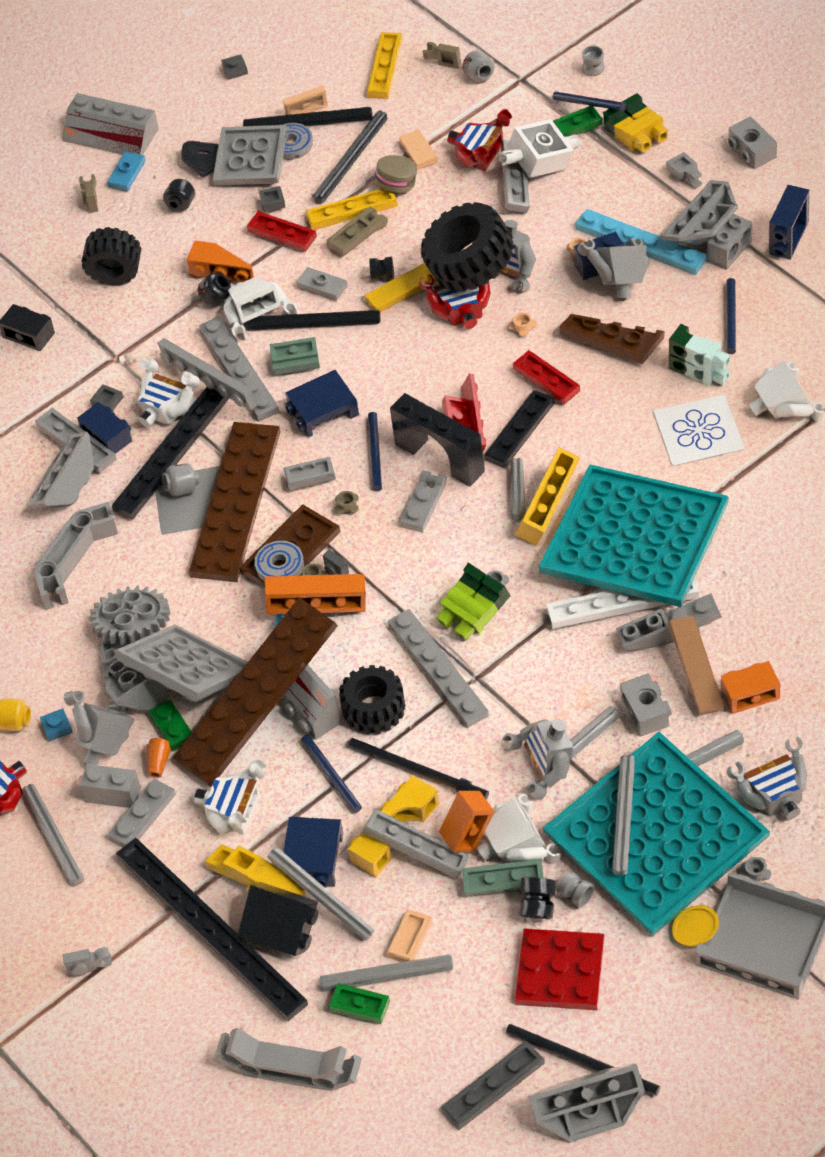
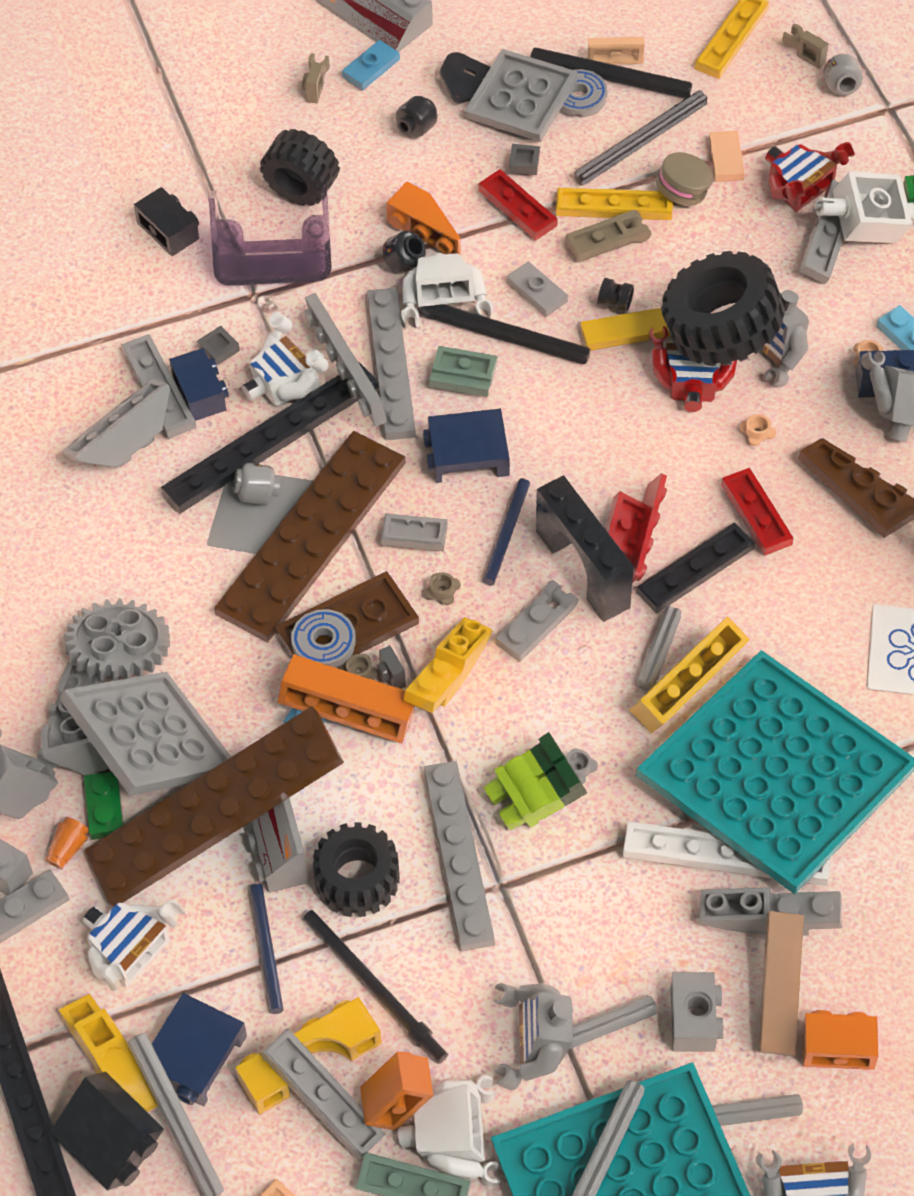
camera: 15 degrees right, 5 degrees up
light grey piece [34,502,118,610] -> none
none -> clear purple windscreen [208,185,332,286]
none -> yellow slope [403,617,493,713]

